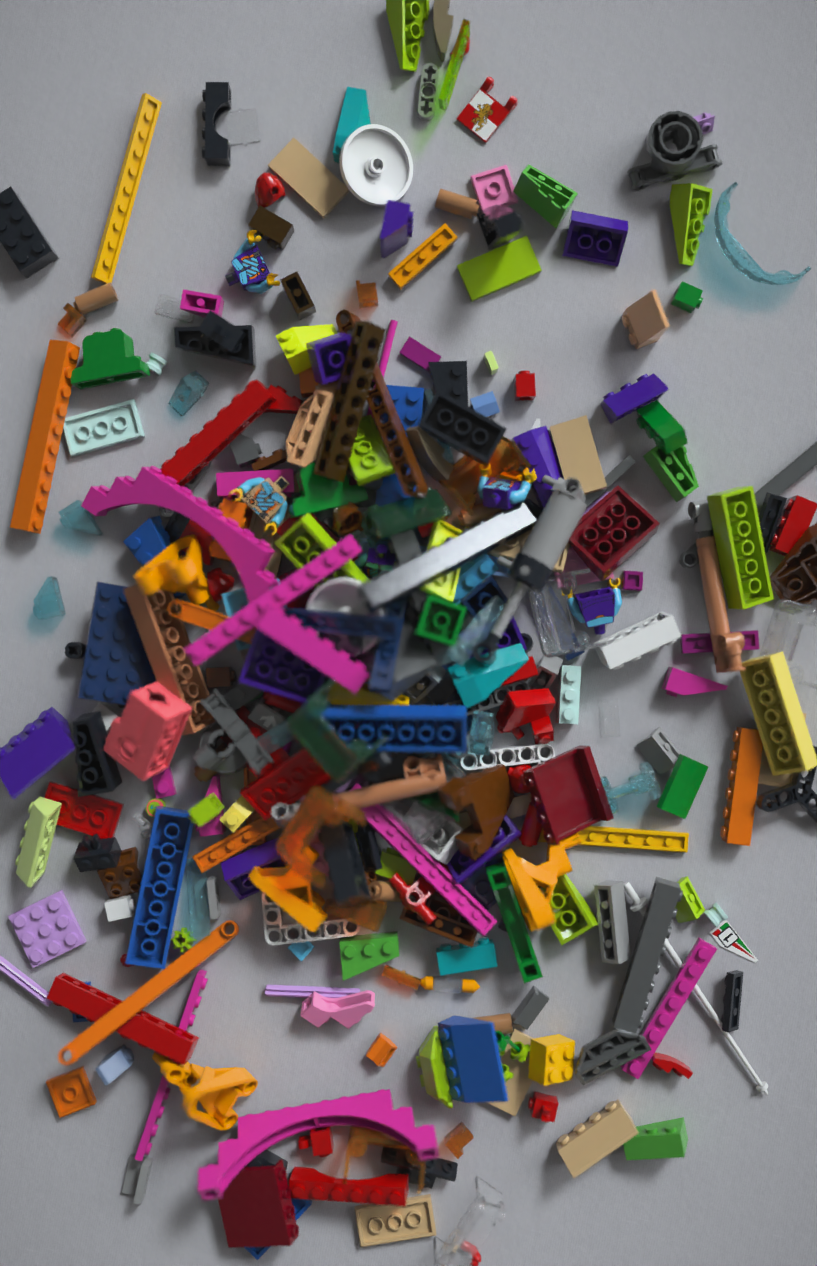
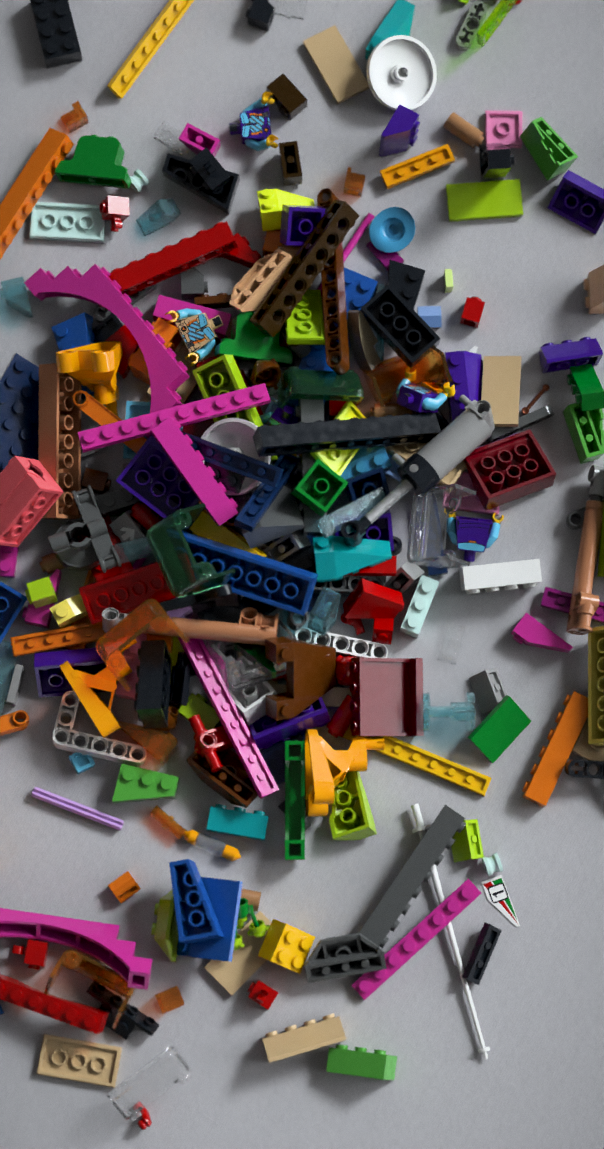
camera: 15 degrees right, 10 degrees down
medium nougat brick [73,282,119,315] -> none
red helmet [207,568,234,603] -> none
red helmet [254,173,286,208] -> none
bright pink arch [300,990,375,1029] -> none
medium nougat brick [369,881,402,903] -> none
flag [456,77,518,143] -> none
dark grey panel [511,986,550,1030] -> none
light grey brick [594,880,631,964] -> none
magenta tile [622,571,643,591] -> none
red slope [651,1053,693,1079] -> none
none -> brick [99,196,130,232]
none -> blue wedge [169,859,224,944]
none -> dark azure hat [369,207,416,253]
none -> copper hinge [521,384,550,415]

